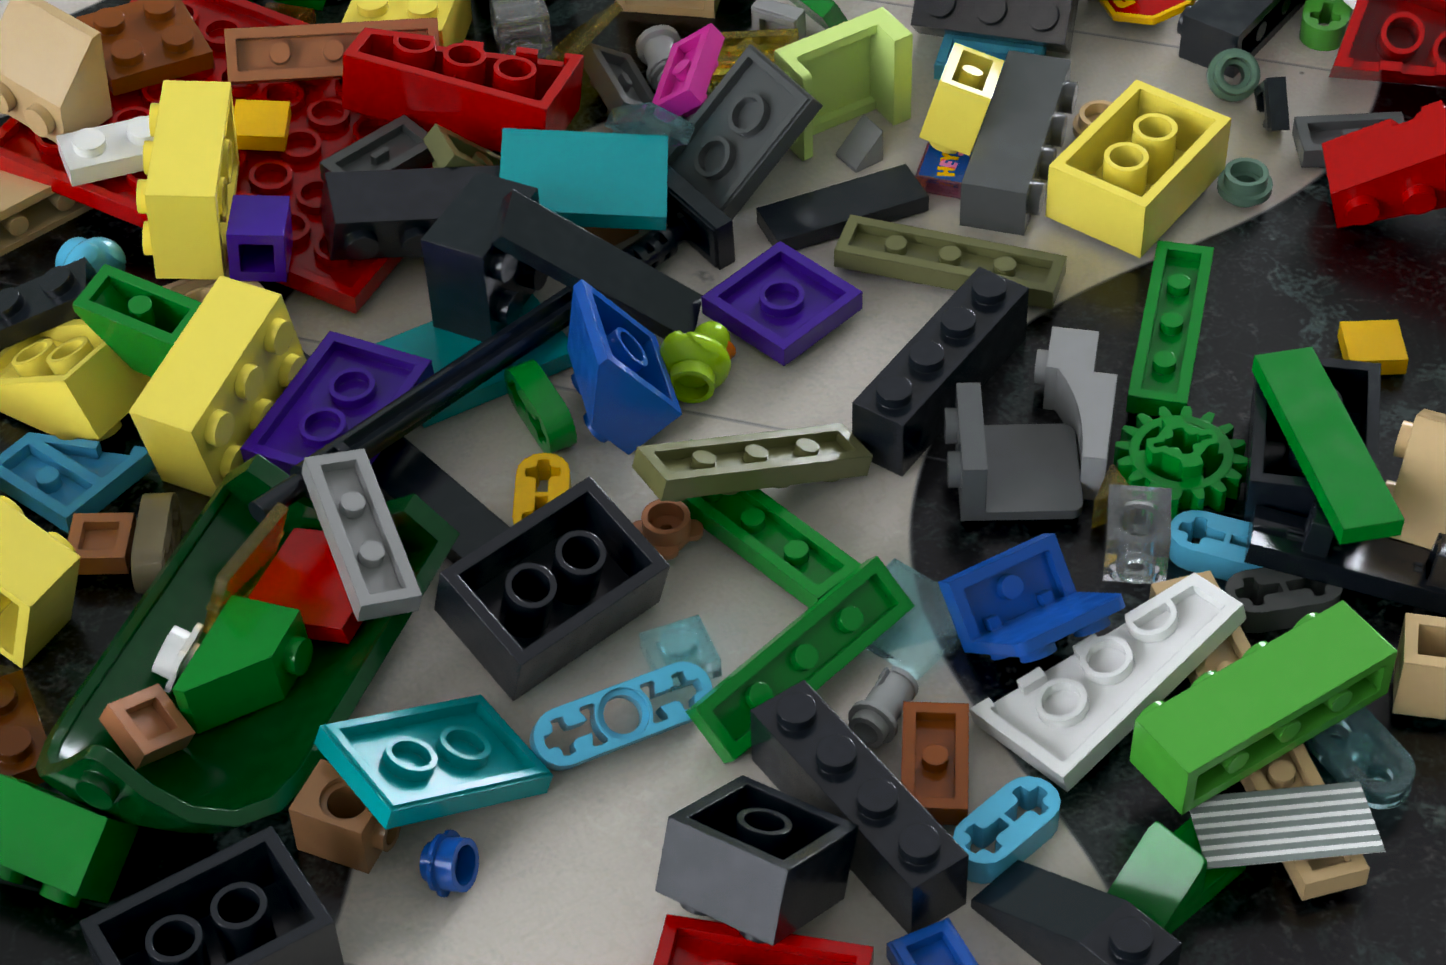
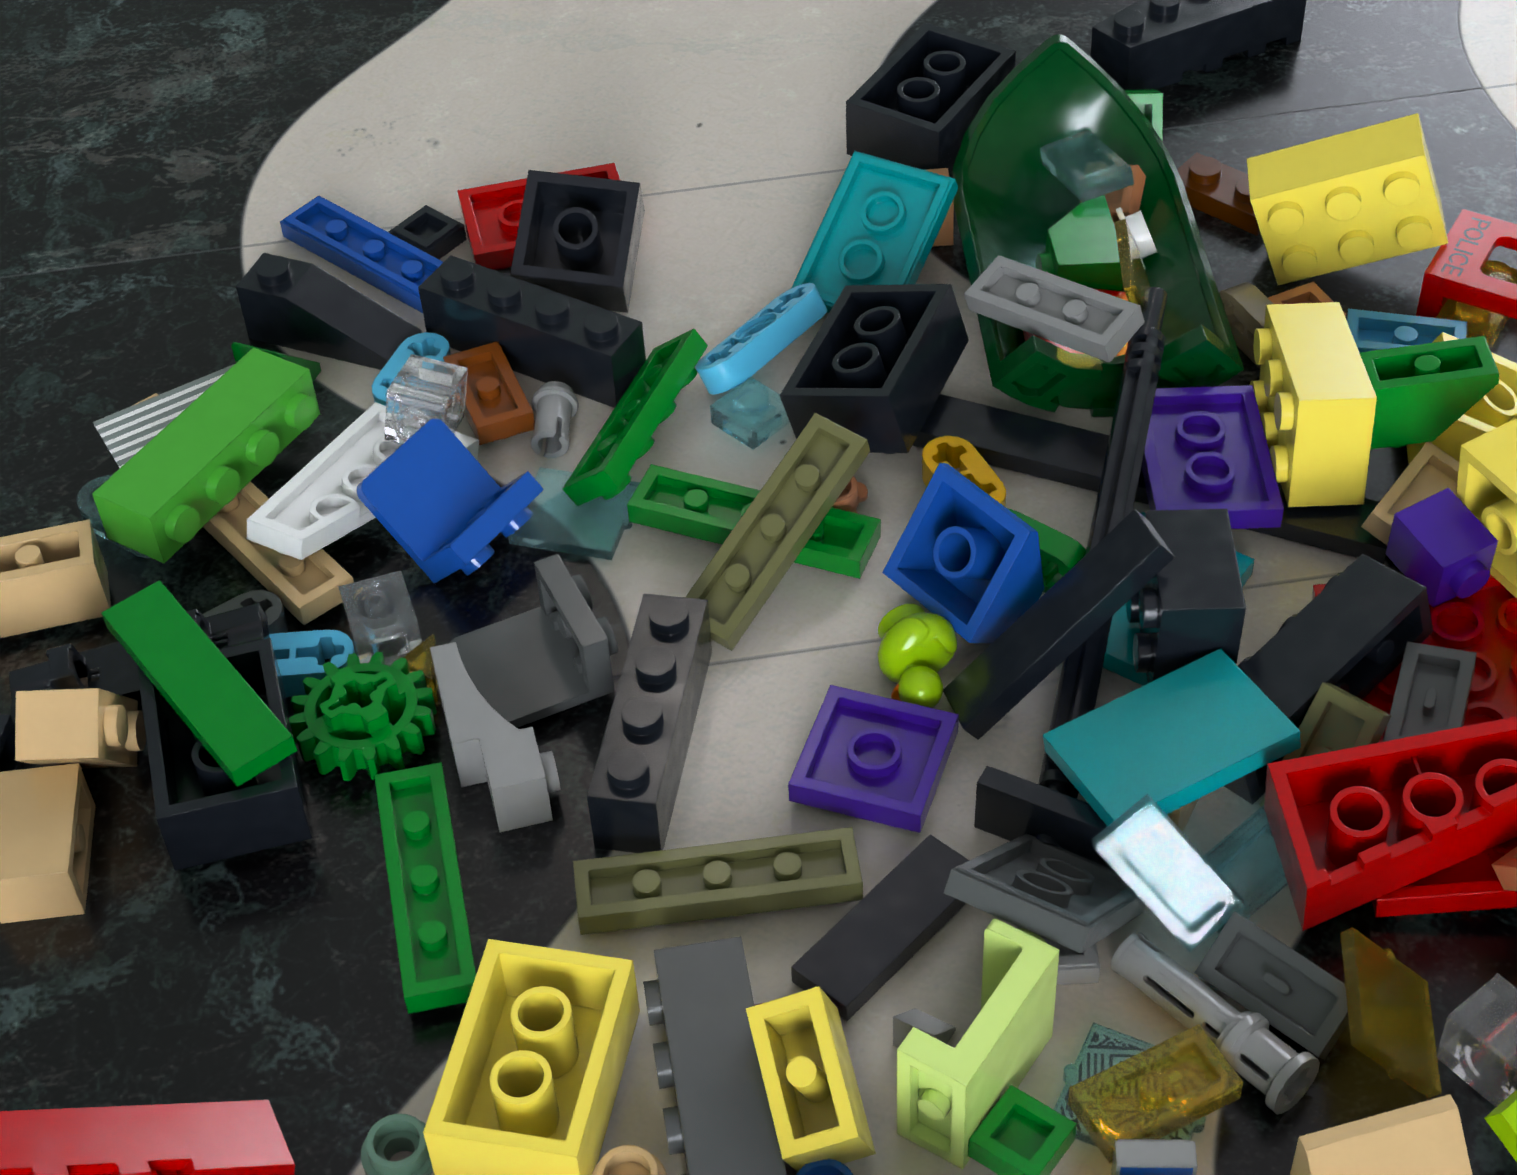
camera: 155 degrees right, 0 degrees up
blue plate [419,829,479,897] -> none
dark pink plate [649,23,725,125] -> none
yellow tile [1337,319,1409,375] -> none
none -> clear brick [384,354,468,444]
none -> clear light blue tile [1040,130,1134,203]

